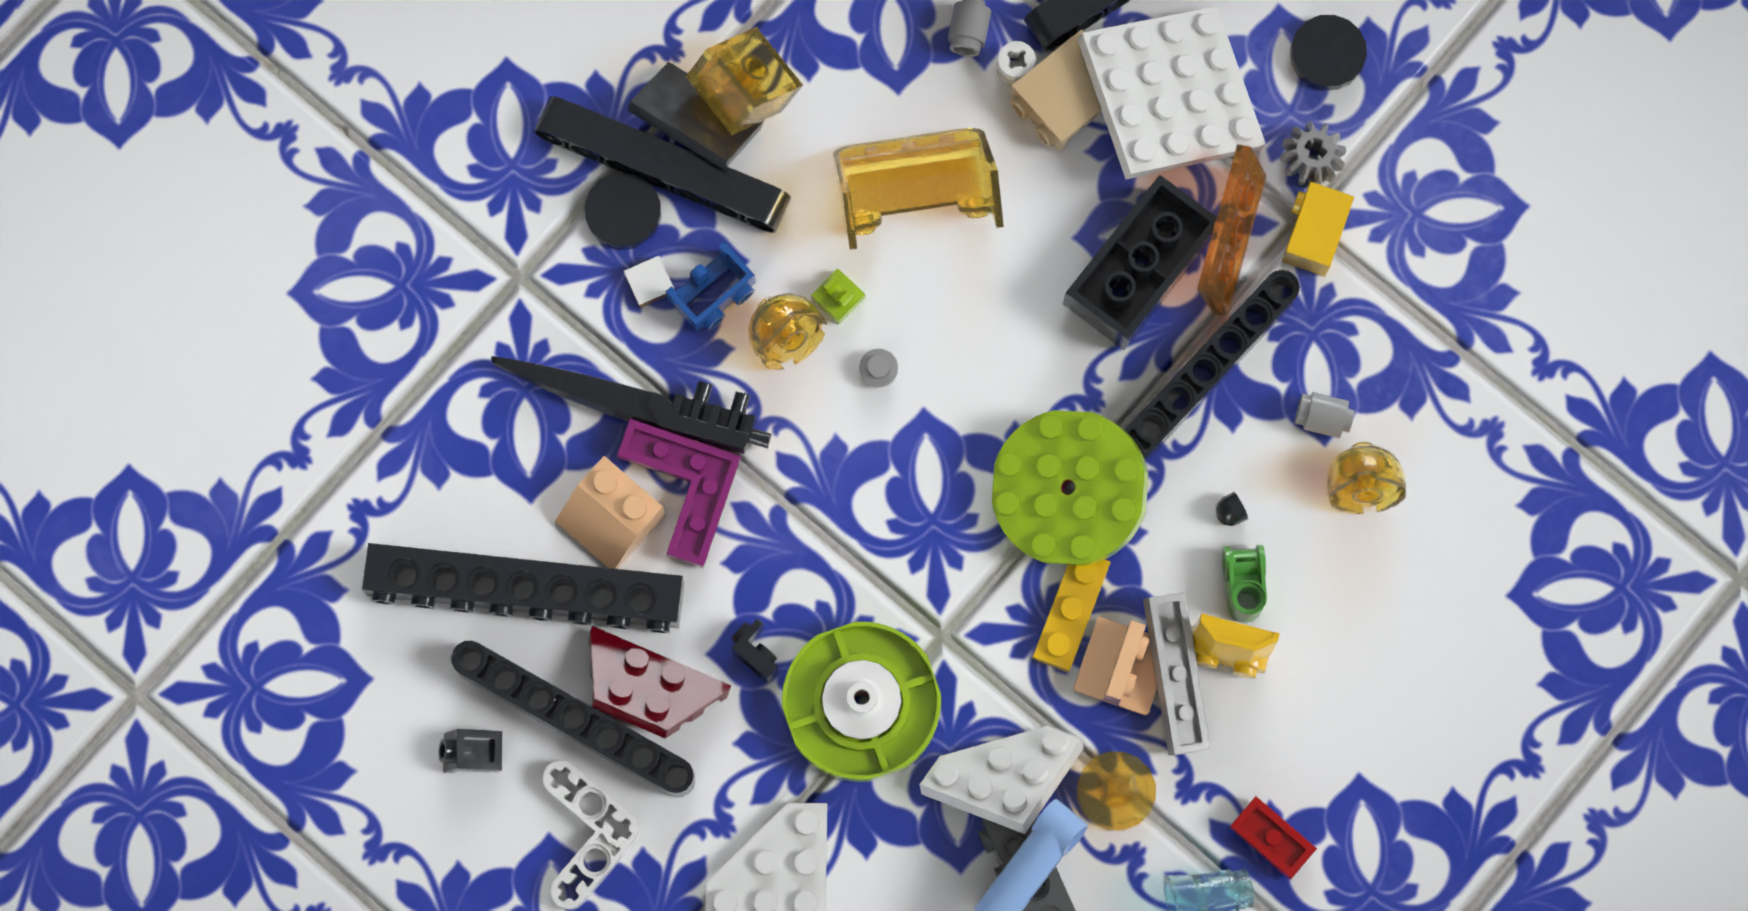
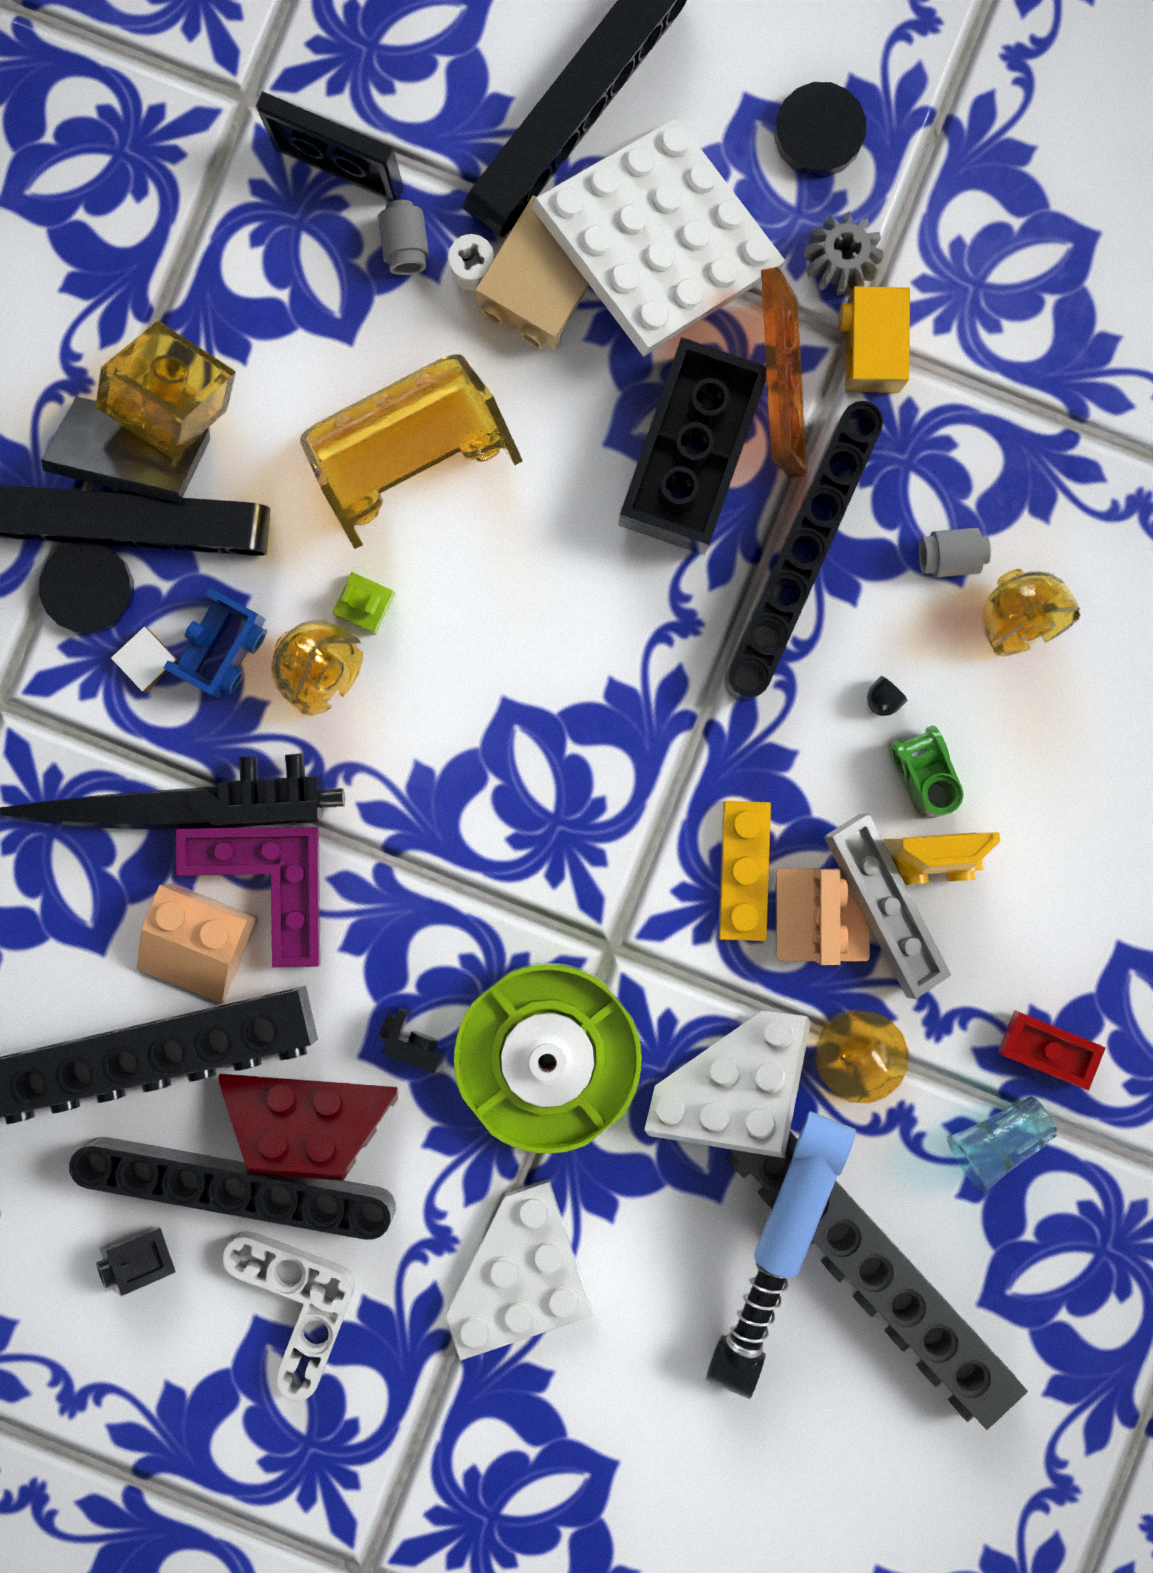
camera: 20 degrees left, 10 degrees up
light grey plate [859,349,898,388] -> none
lime piece [992,410,1148,566] -> none

